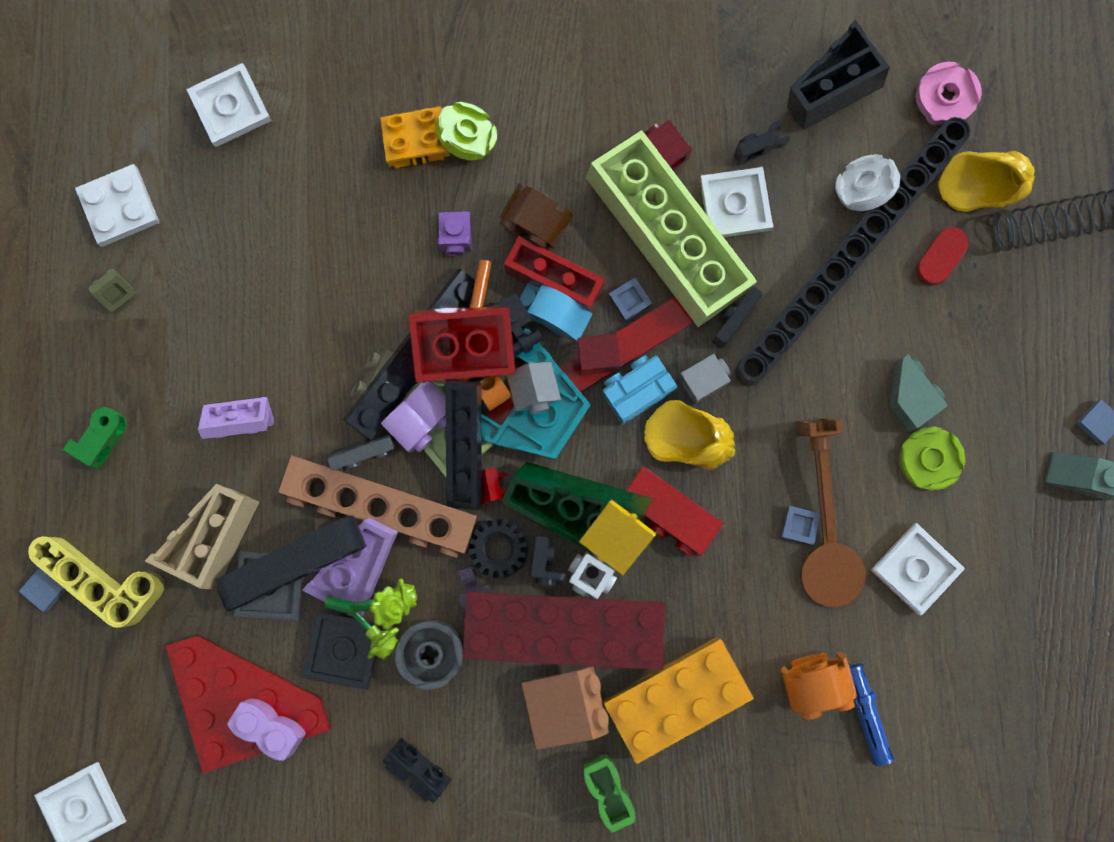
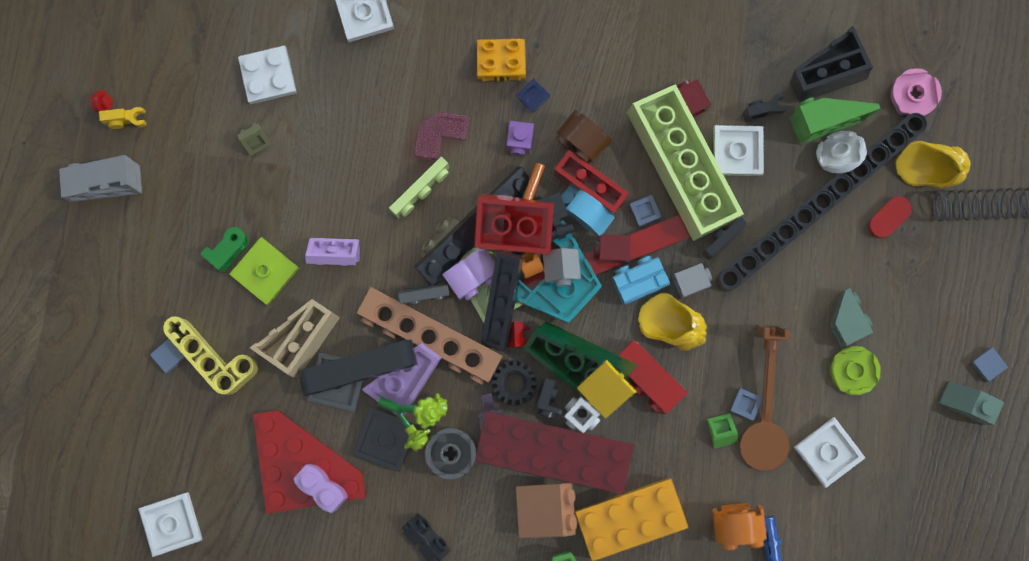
camera: 10 degrees right, 0 degrees up
lime tile [435,102,497,161] -> none
none -> lime plate [230,237,300,305]
none -> yellowish green plate [389,157,449,219]
none -> clear pink plate [414,112,471,161]
none -> clear blue plate [516,78,550,113]
none -> bright green slope [706,413,738,448]
none -> bright green slope [789,98,880,145]

